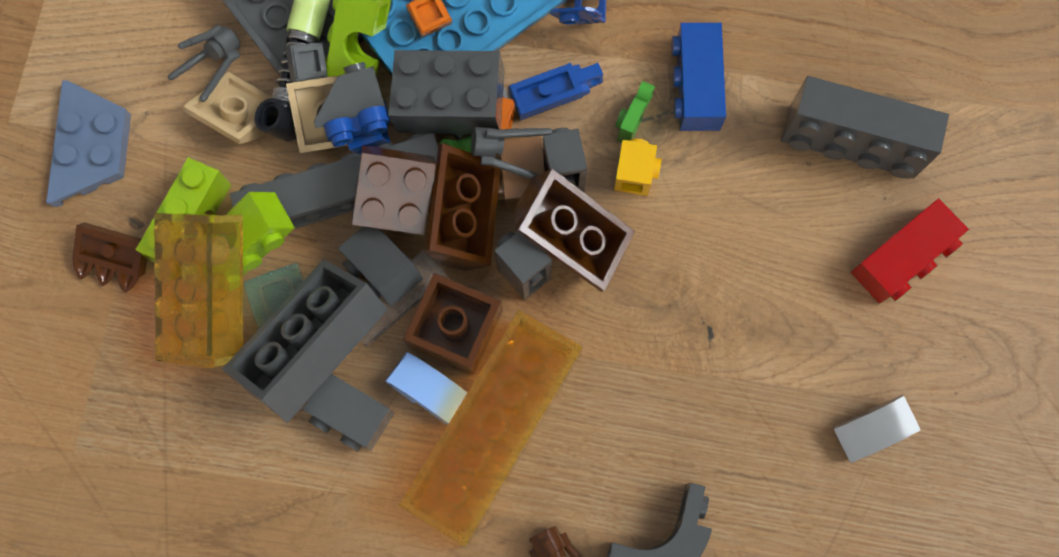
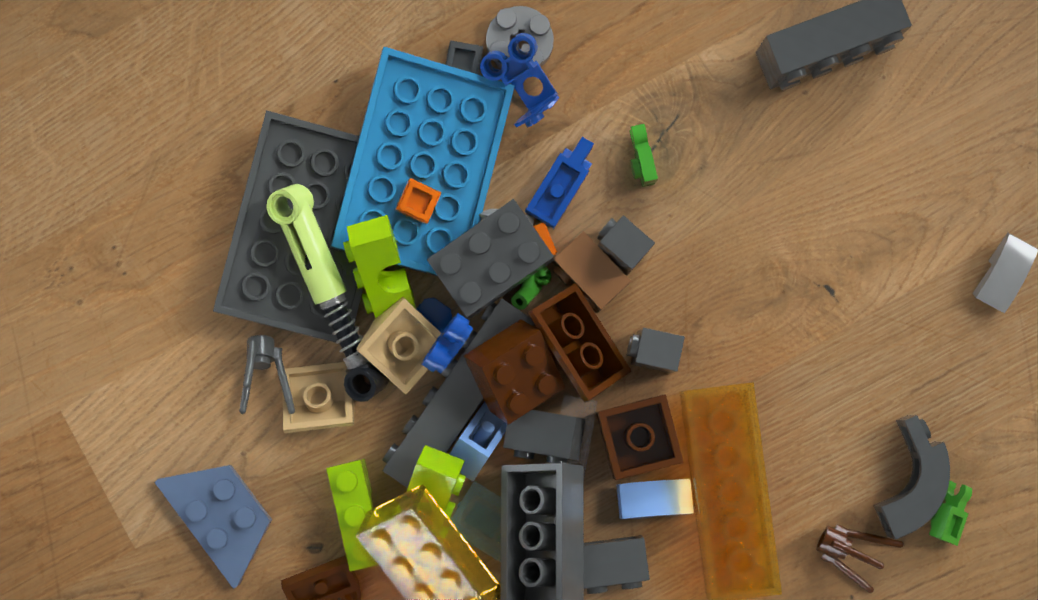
camera: 40 degrees left, 10 degrees up
dark grey tile [285,42,328,82] -> none
dark grey slope [314,62,386,128] -> none
dark grey plant [471,127,553,180] -> none
reddish brown slope [515,169,635,292] -> none
yellow brick [614,138,662,196] -> none
blue brick [671,22,726,131] -> none
red brick [850,198,969,304] -> none
none -> light blue slope [450,401,507,481]

